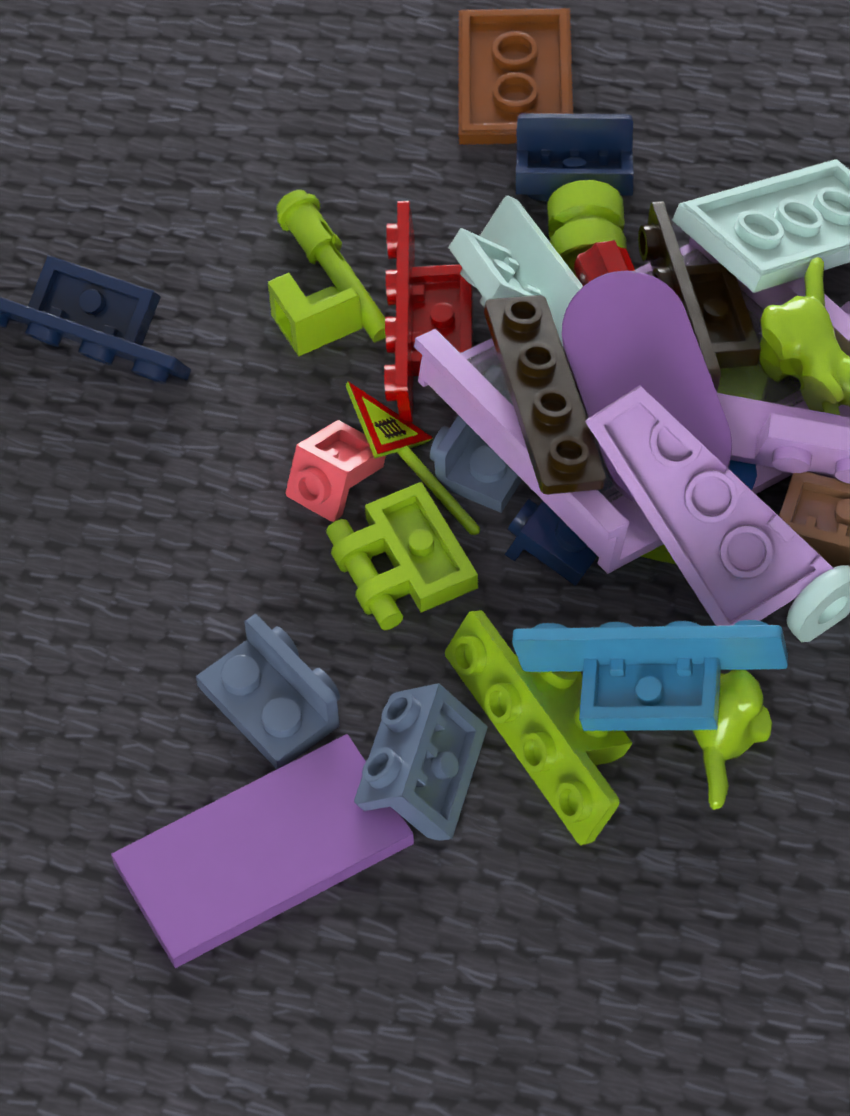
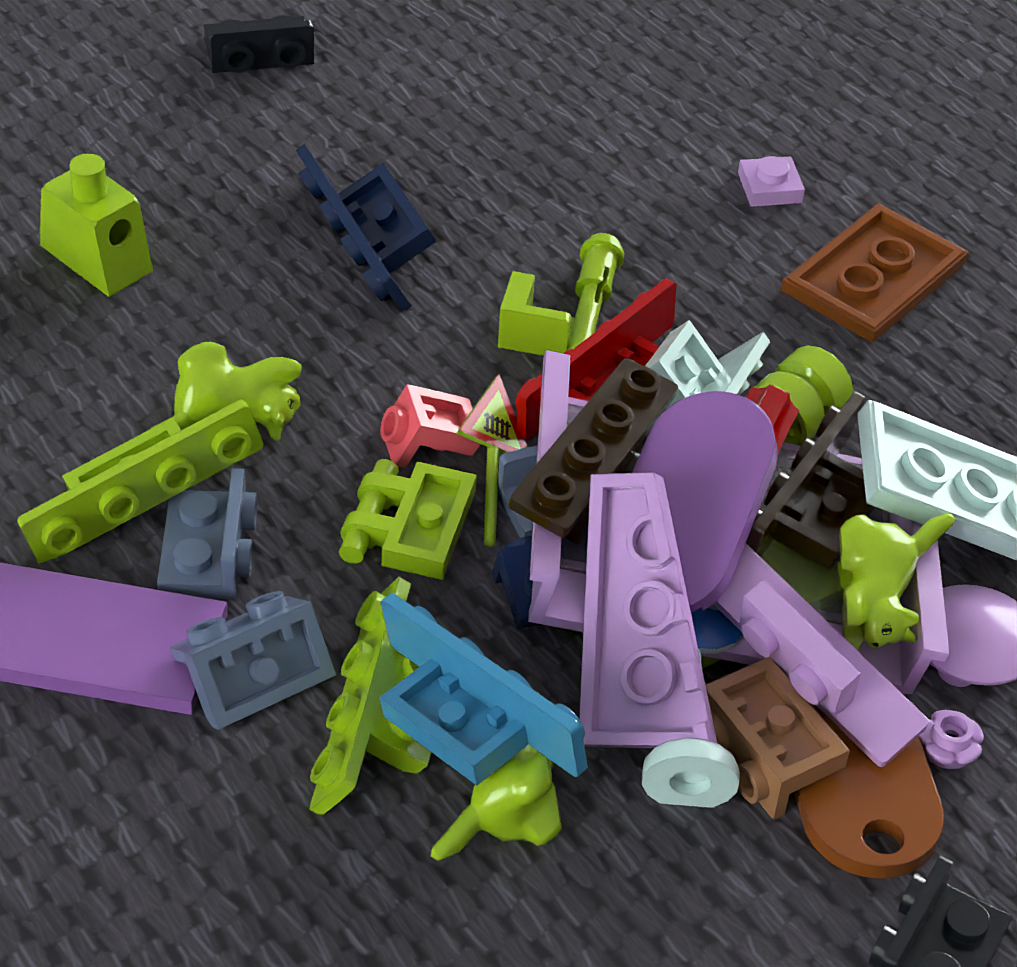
camera: 35 degrees right, 10 degrees down
dark blue bracket [516,113,634,201] -> none
none -> lime bracket [17,399,263,564]
none -> lime animal [151,342,302,440]
none -> lavender plate [738,156,805,207]

